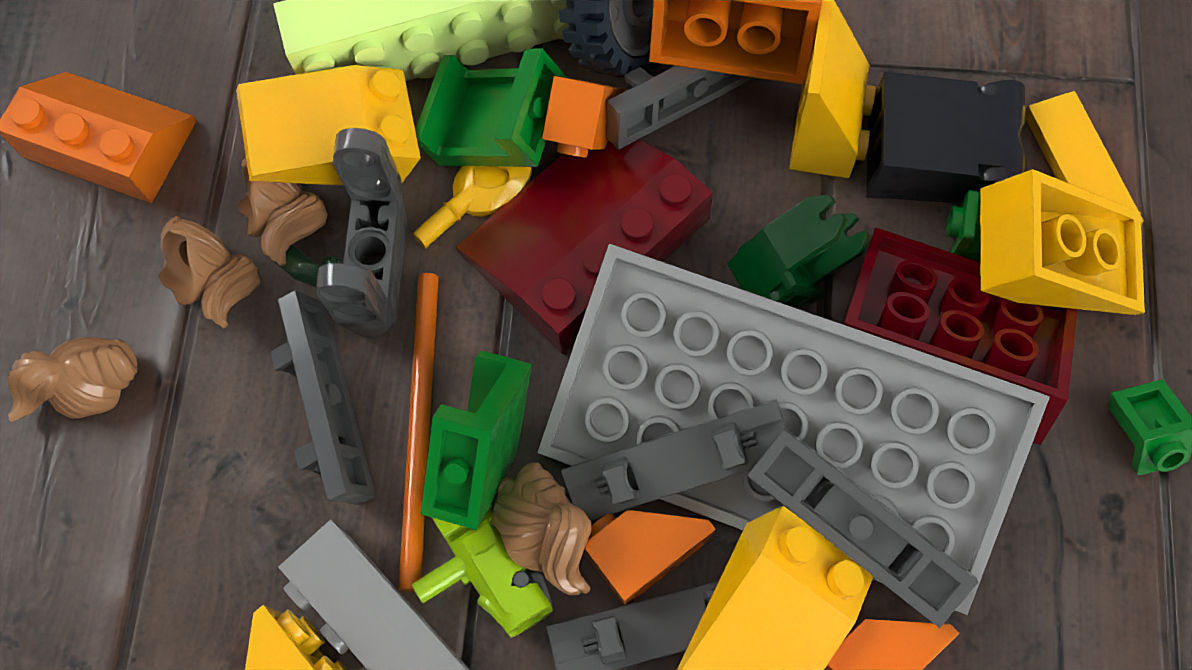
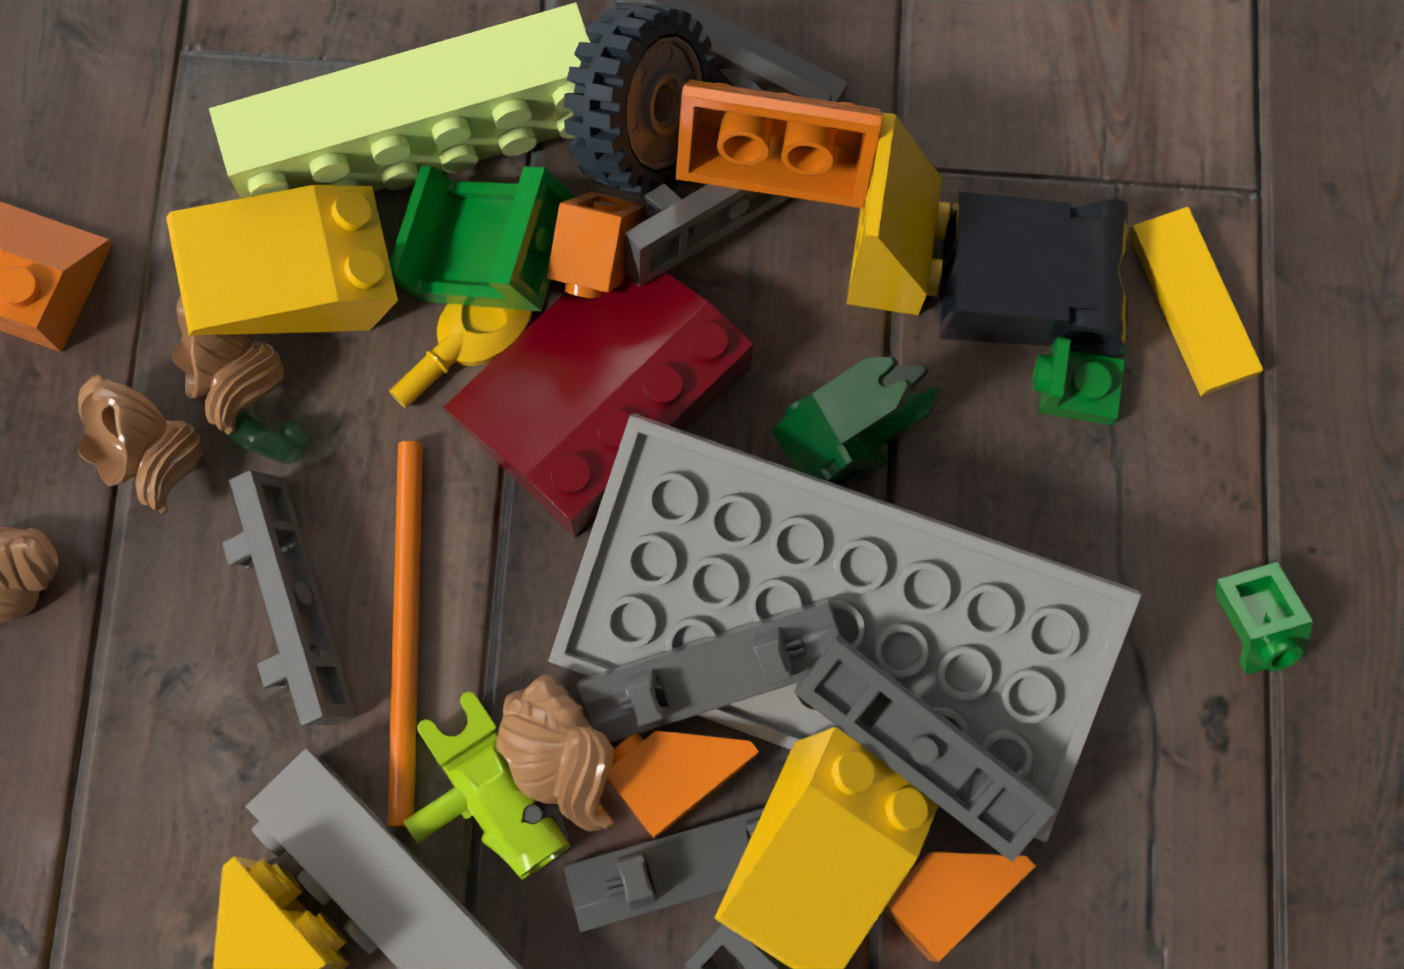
camera: 10 degrees left, 5 degrees up
dark grey connector [316,128,407,339] -> none
green panel [421,351,532,530] -> none
dark red slope [841,227,1078,445] -> none
yellow slope [980,169,1145,315] -> none

